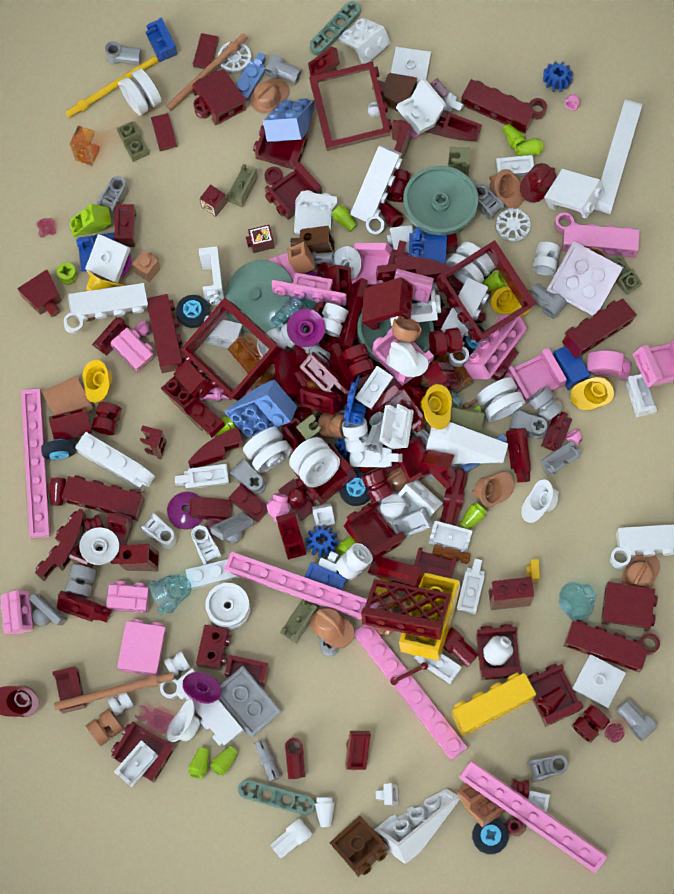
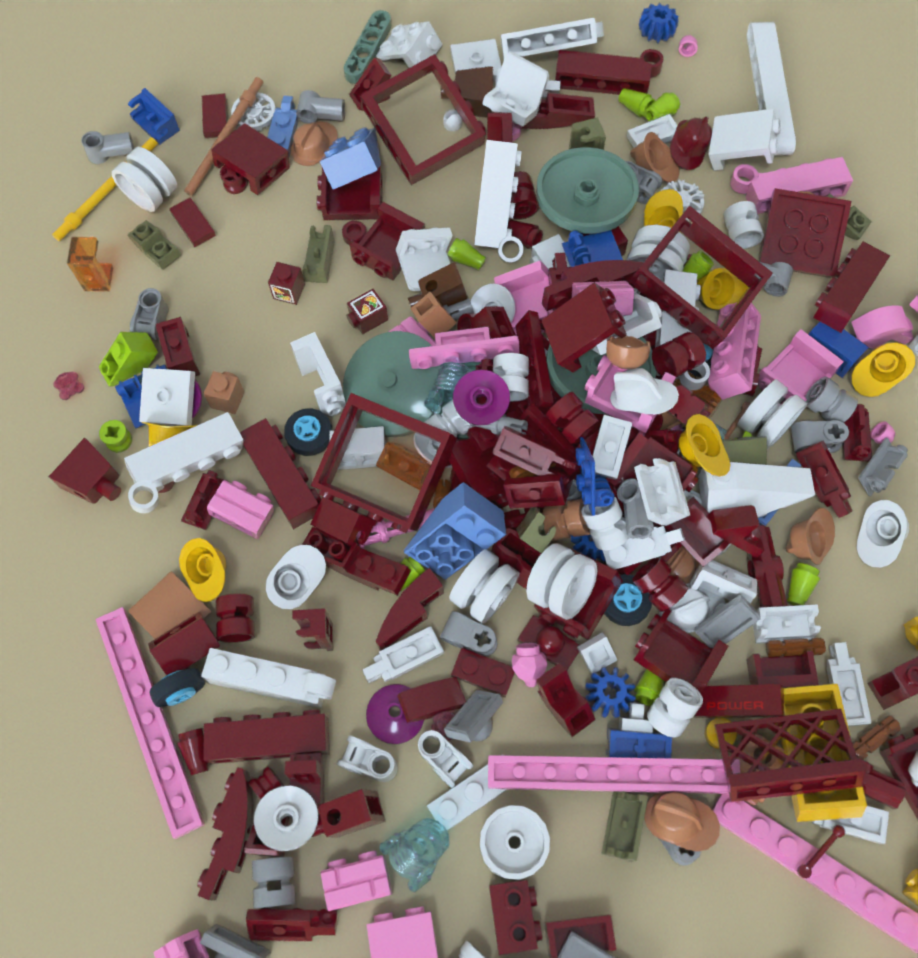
camera: 20 degrees left, 5 degrees down
bright pink hinge [134,321,151,337] -> none
none -> white piece [266,545,326,609]
none -> white hinge [500,18,604,59]
none -> yellow piece [644,189,683,234]
none -> dark orange axle [853,716,901,760]

